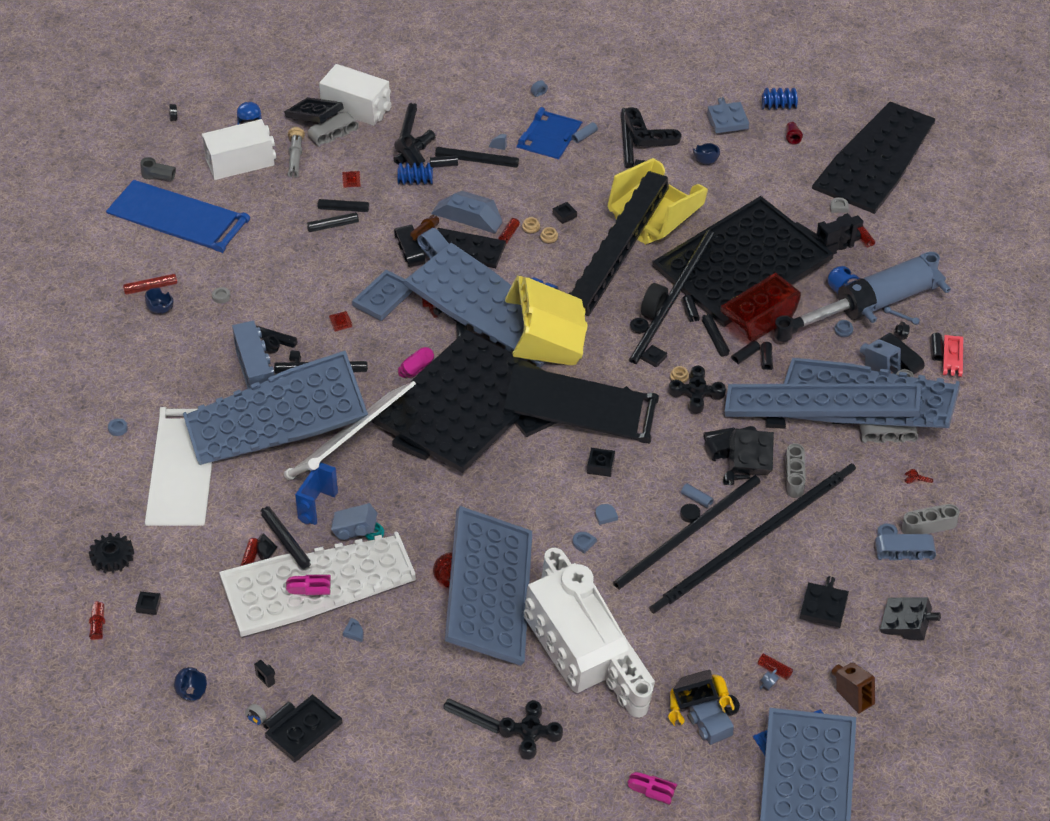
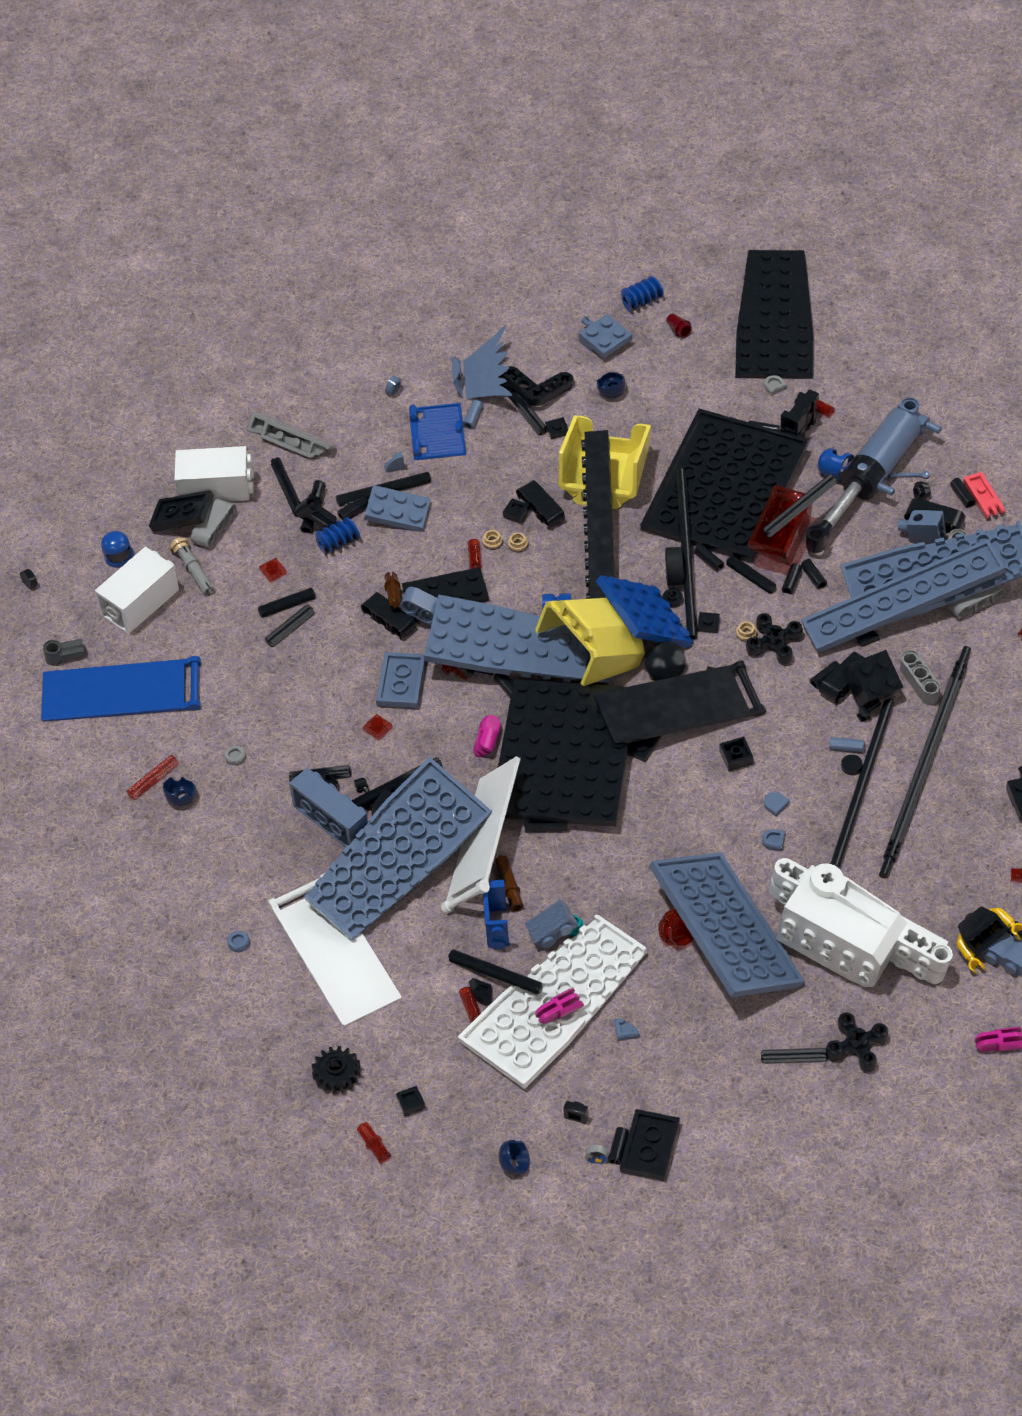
camera: 25 degrees left, 5 degrees up
sand blue wedge [431,191,503,233] -> none
sand blue plate [835,320,853,337] -> none
none -> light grey wedge [247,412,336,458]
none -> sand blue plate [364,485,431,532]
none -> sand blue piece [451,325,512,399]
none -> reddish brown axle [495,855,524,912]
none -> black beam [516,480,565,529]
none -> blue plate [596,575,694,648]
none -> black dish [645,642,686,680]
none -> black axle [762,474,837,538]

